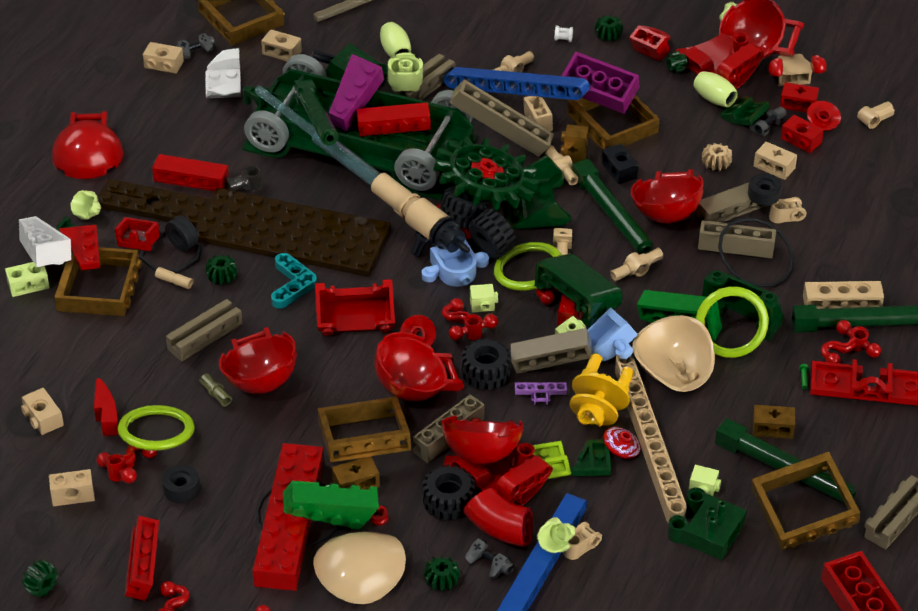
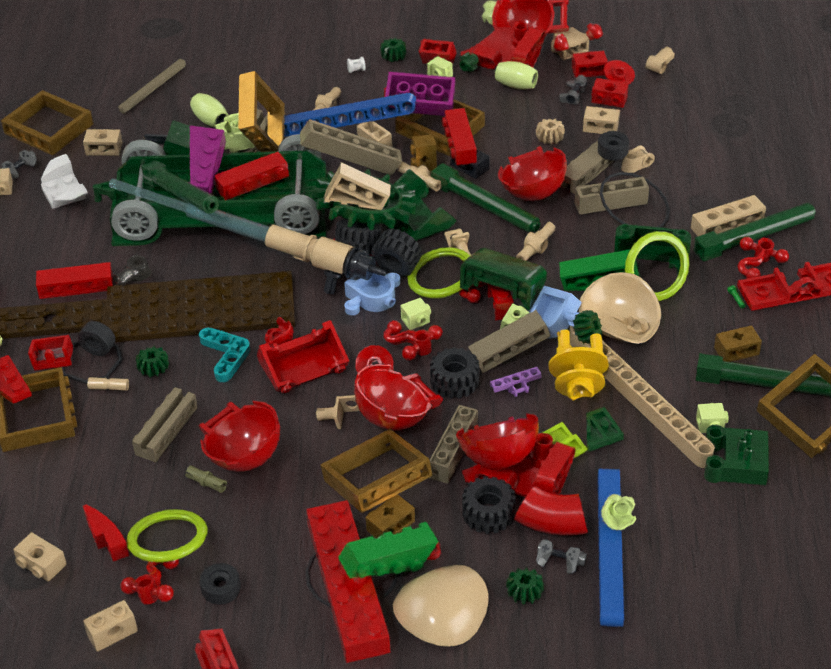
camera: 20 degrees left, 0 degrees up
tan piece [563,522,602,560] -> none
red dish [603,427,641,459] -> none
dark green slope [720,96,770,125] -> none
none -> pearl gold window [238,71,285,152]
none -> red hair [265,317,294,347]
none -> tan bracket [316,395,360,429]
none -> tan wedge [324,162,391,210]
none -> yellowish green brick [427,56,453,77]
none -> red brick [442,108,477,165]
none -> dark green gear [573,310,603,344]

